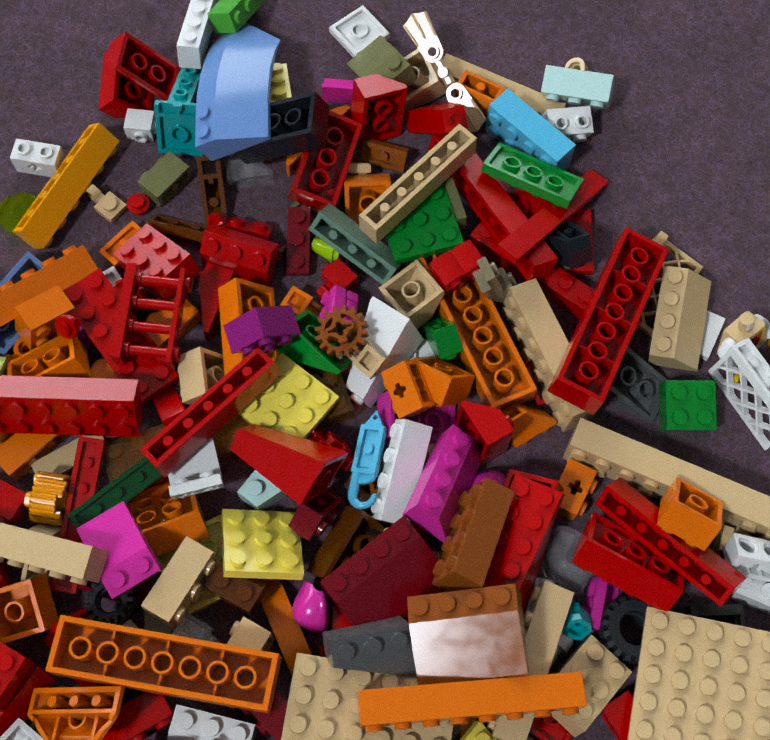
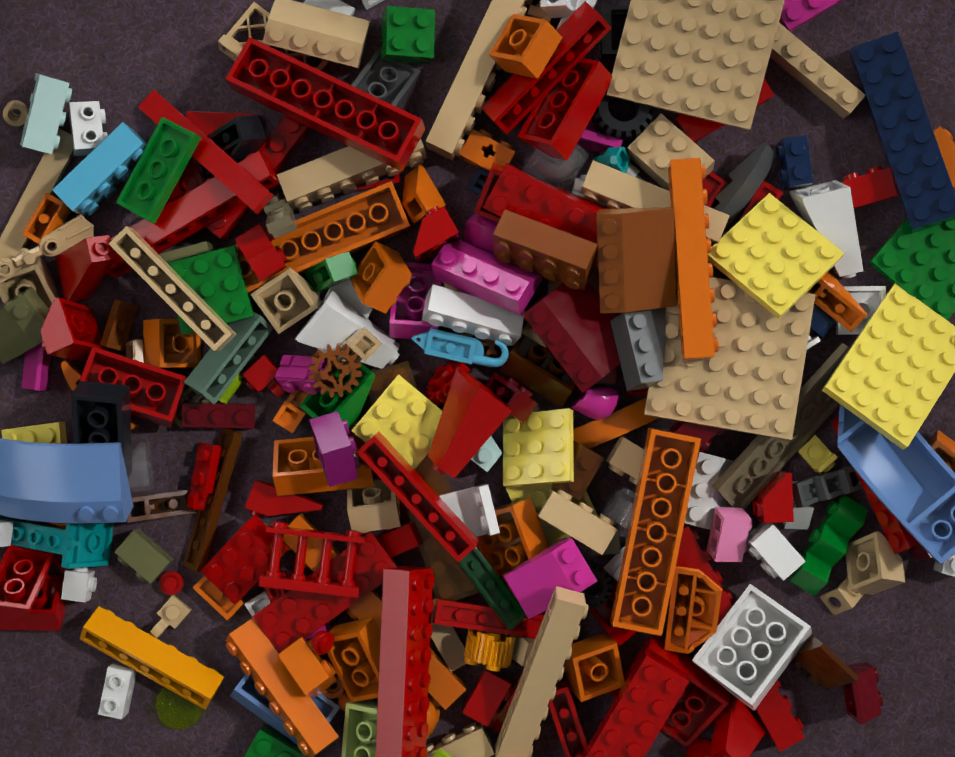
camera: 85 degrees left, 20 degrees up
red slope [200,224,280,287] -> none
orange brick [381,359,435,419] -> none

